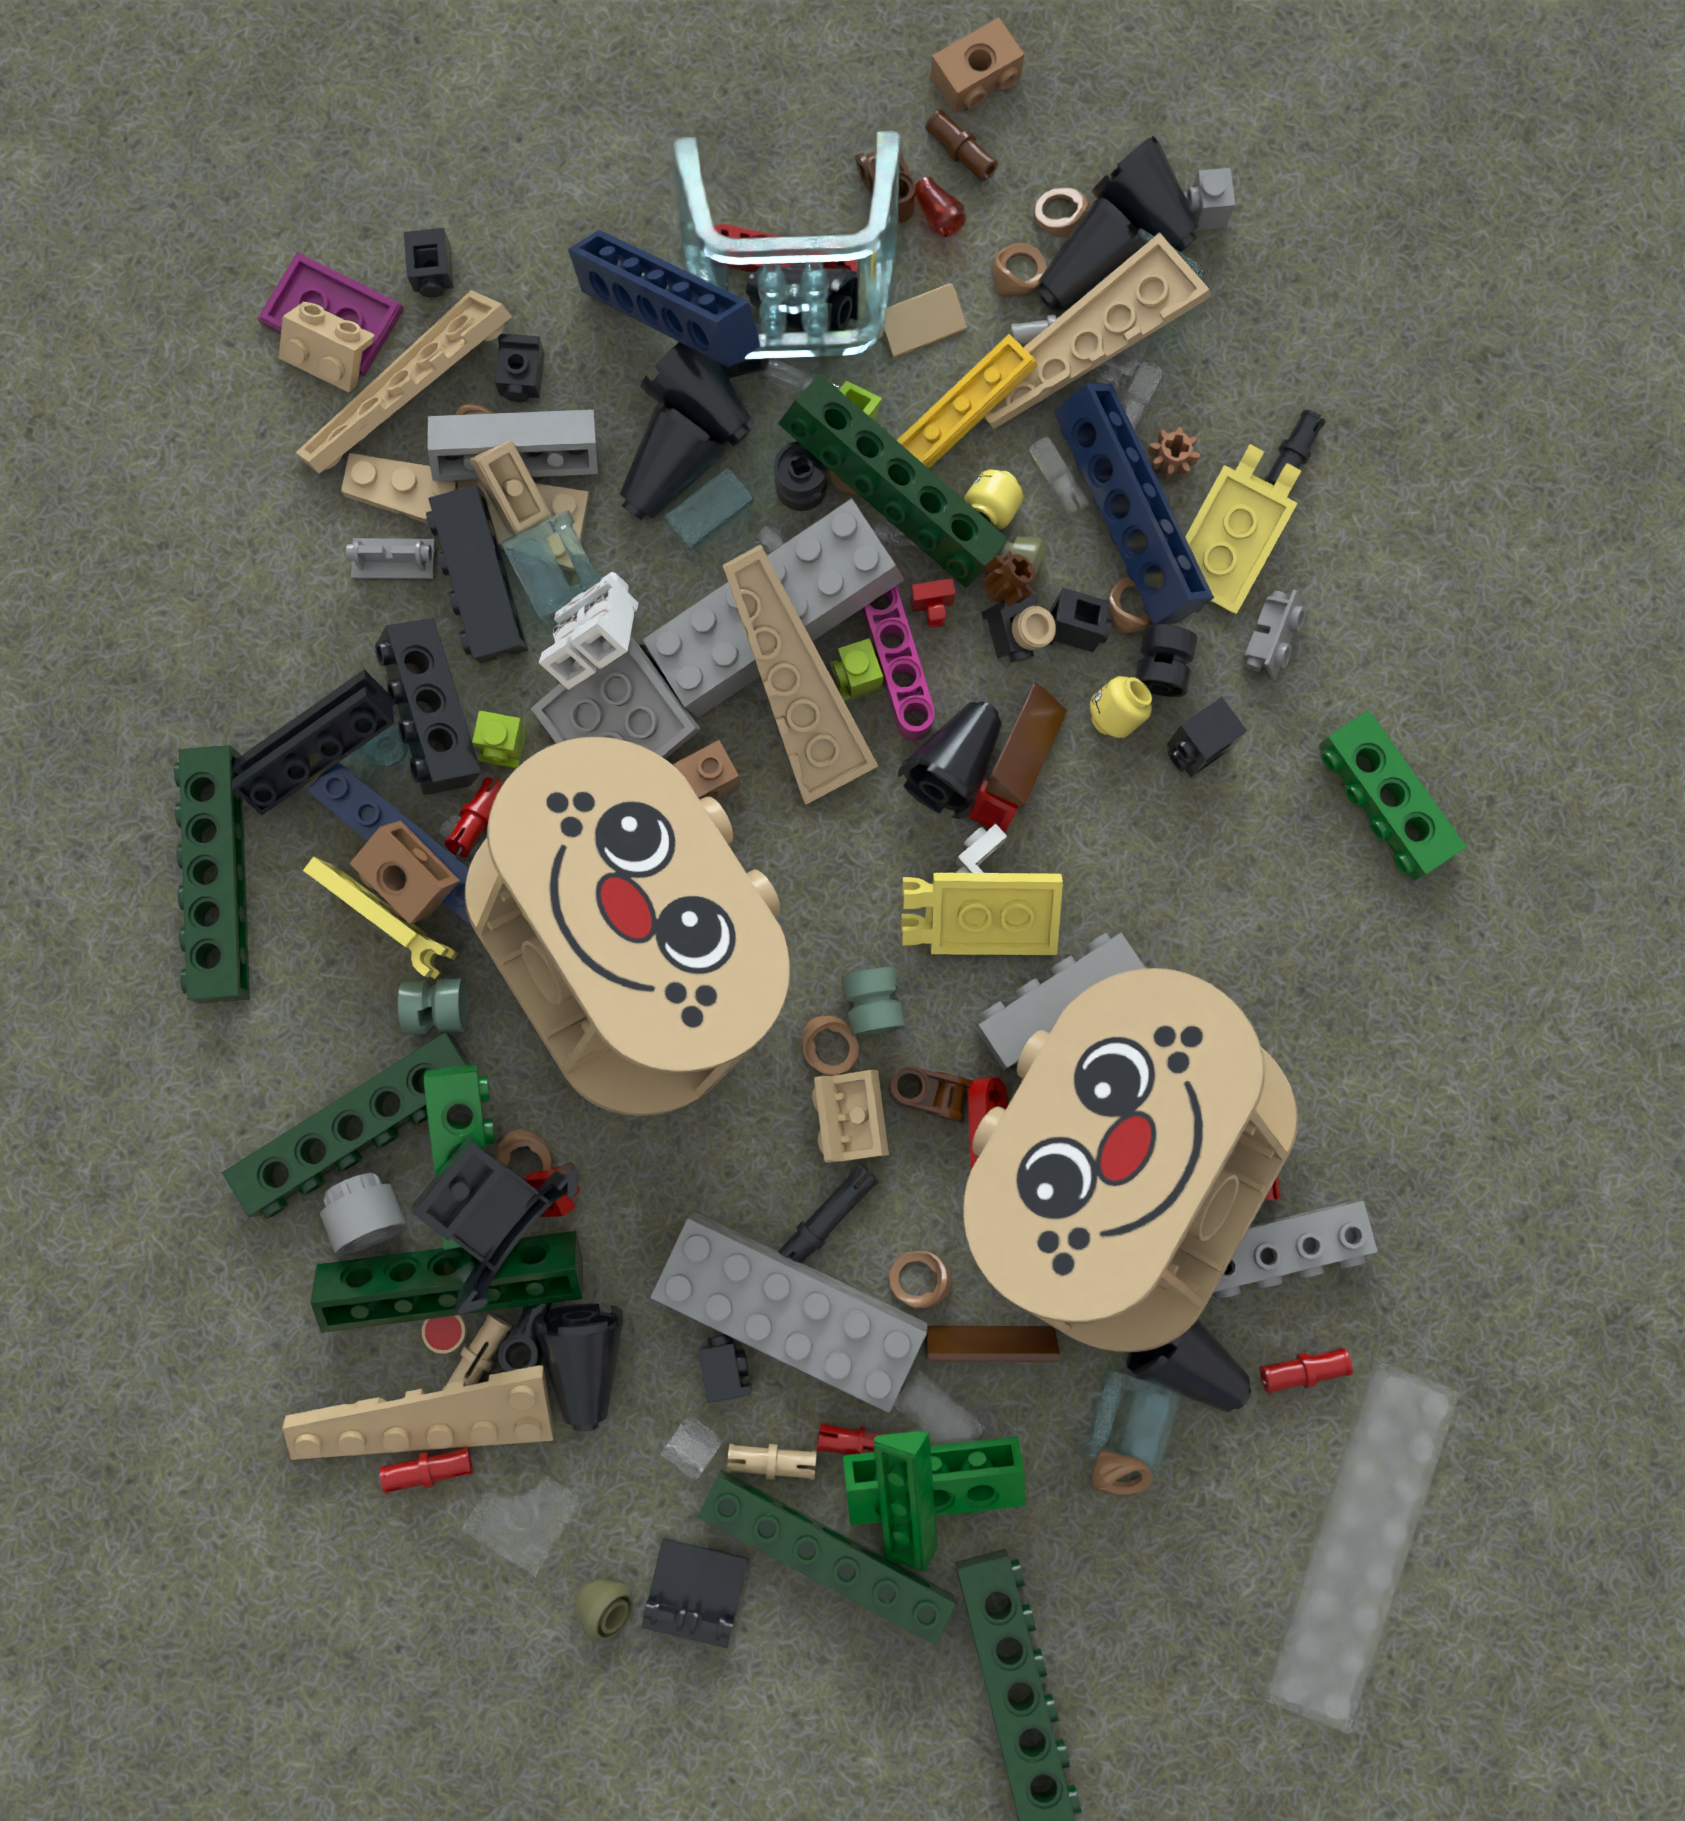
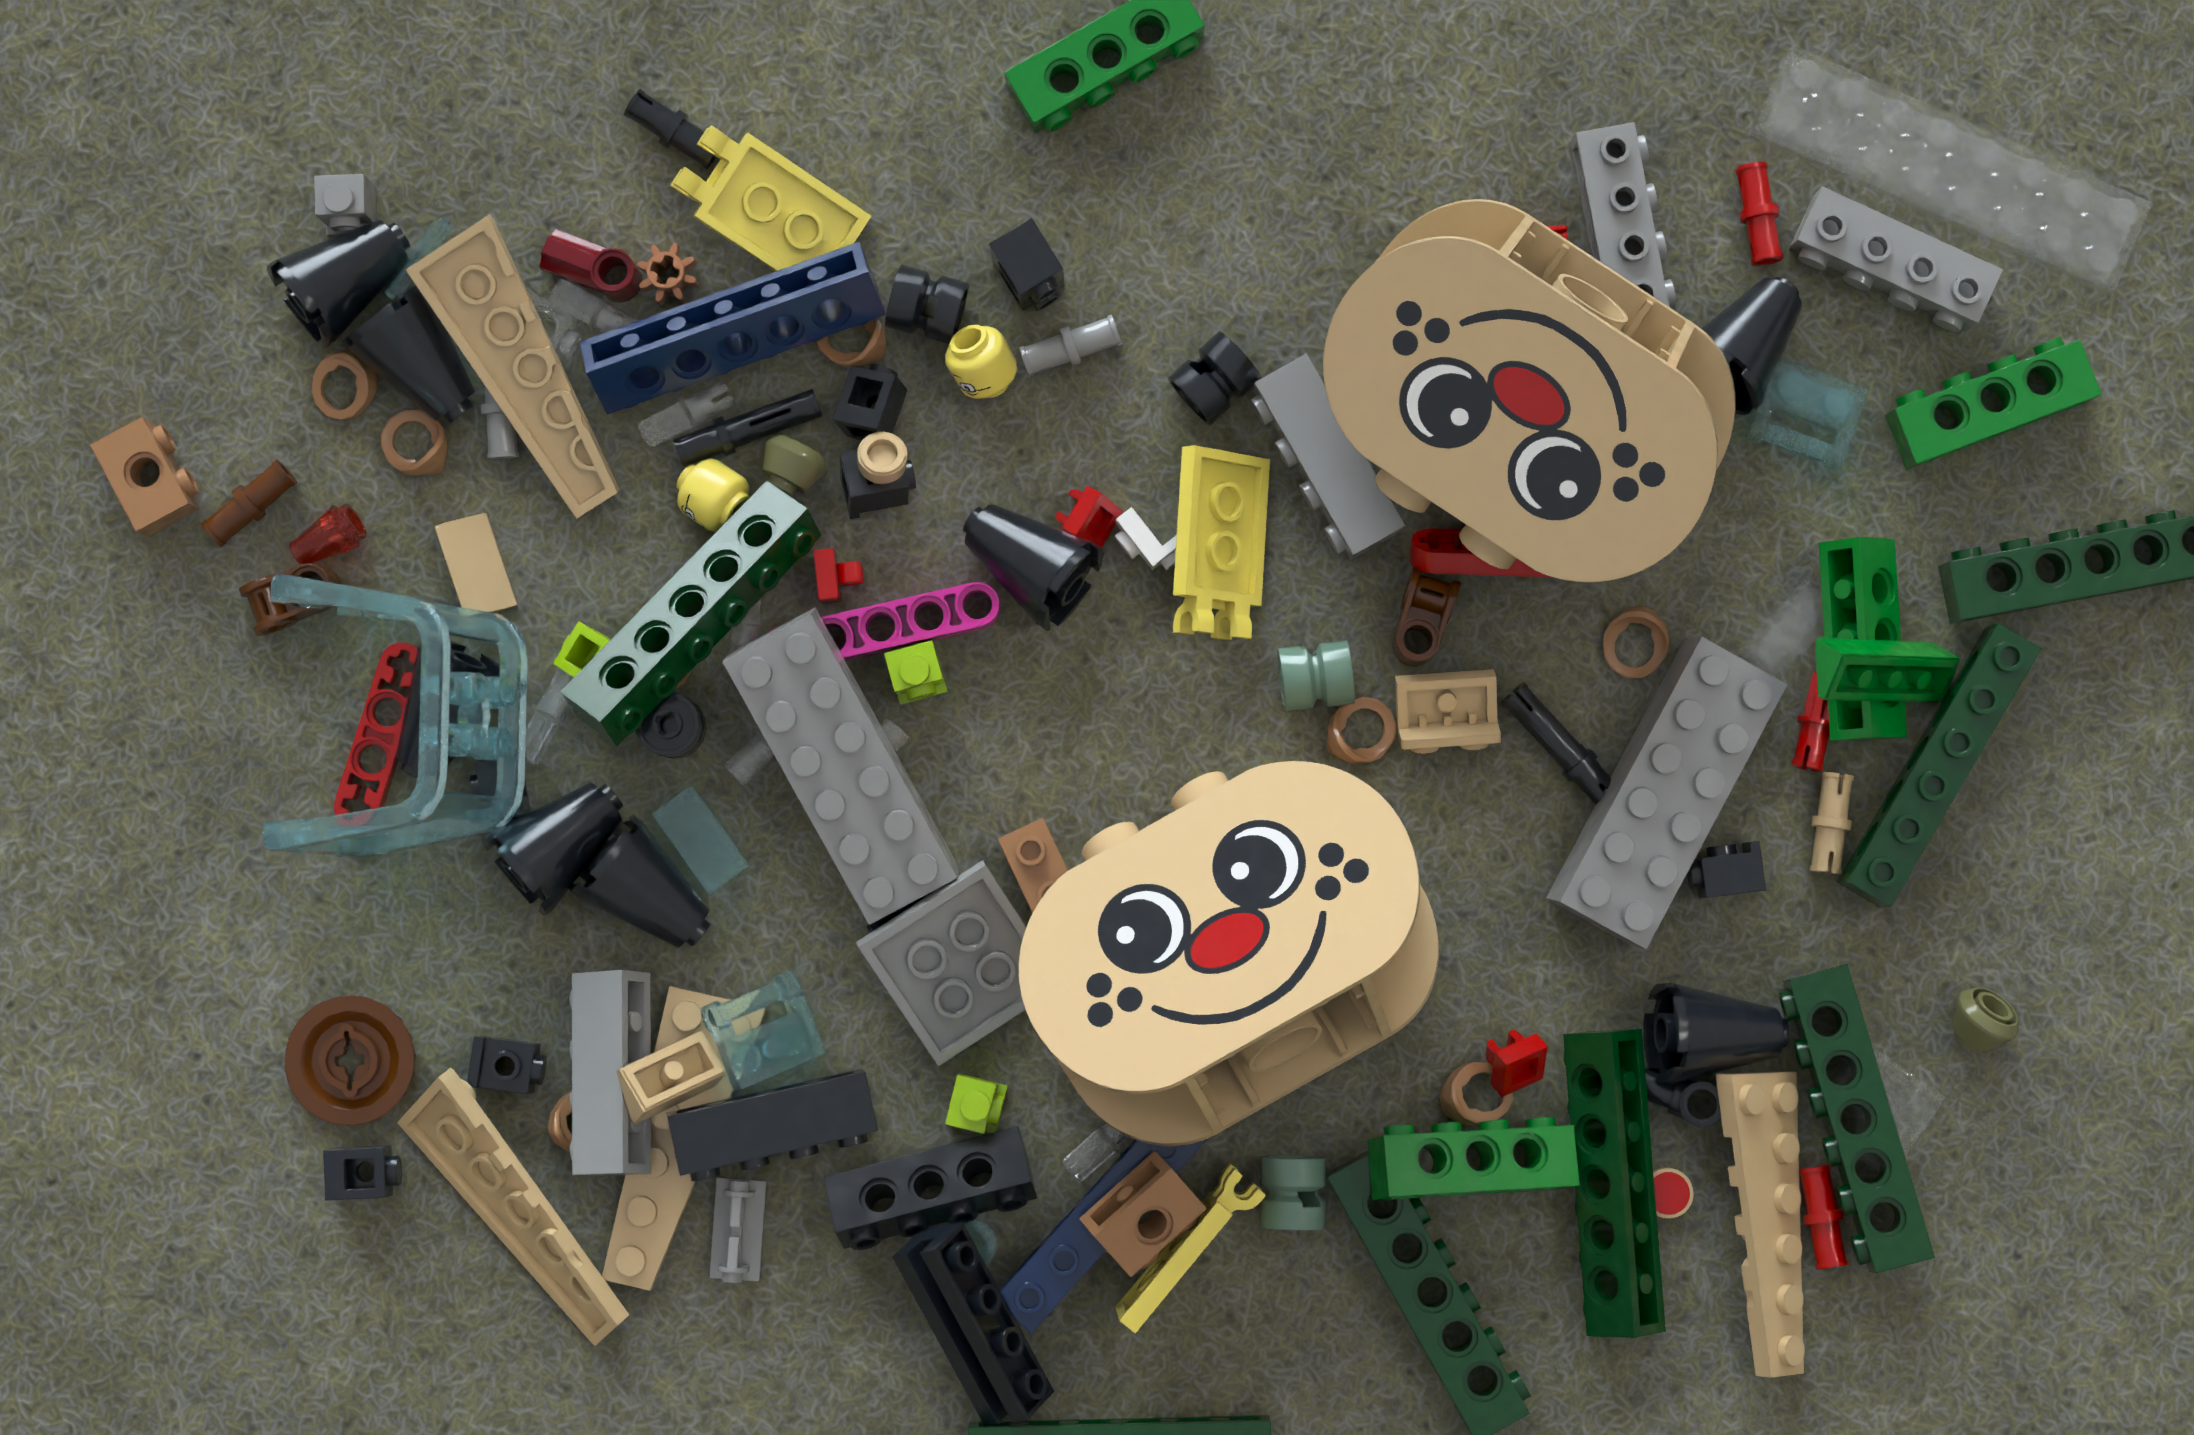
camera: 80 degrees left, 5 degrees up
magenta tile [257,252,404,376] -> none
tan bracket [279,302,374,392] -> none
light grey piece [320,1173,407,1256] -> none
black piece [411,1136,578,1315] -> none
tan pin [442,1313,512,1391] -> none
red pin [444,777,503,857] -> none
white hips [539,572,638,690] -> none
dark blue brick [568,230,761,367] -> none
black hinge [641,1538,748,1648] -> none
clear brick [660,1412,725,1480] -> none
tan wing [723,544,878,805] -> none
yellow tile [897,334,1038,469] -> none
reddish brown slope [926,1325,1060,1363] -> none
reddish brown gear [983,551,1035,606] -> none
reddish brown slope [985,682,1067,808] -> none
medium nougat piece [1091,1450,1153,1495] -> none
light grey hinge [1244,589,1306,680] -> none
none -> reddish brown gear [285,995,416,1126]
none -> dark red piece [539,229,642,303]
none -> black pin [673,389,822,467]
none -> light grey pin [1019,314,1123,377]
none -> black wheel [1168,331,1262,426]
none -> dark green brick [1779,964,1935,1274]
none -> light grey brick [1789,186,2003,332]
none -> green brick [1885,337,2102,470]

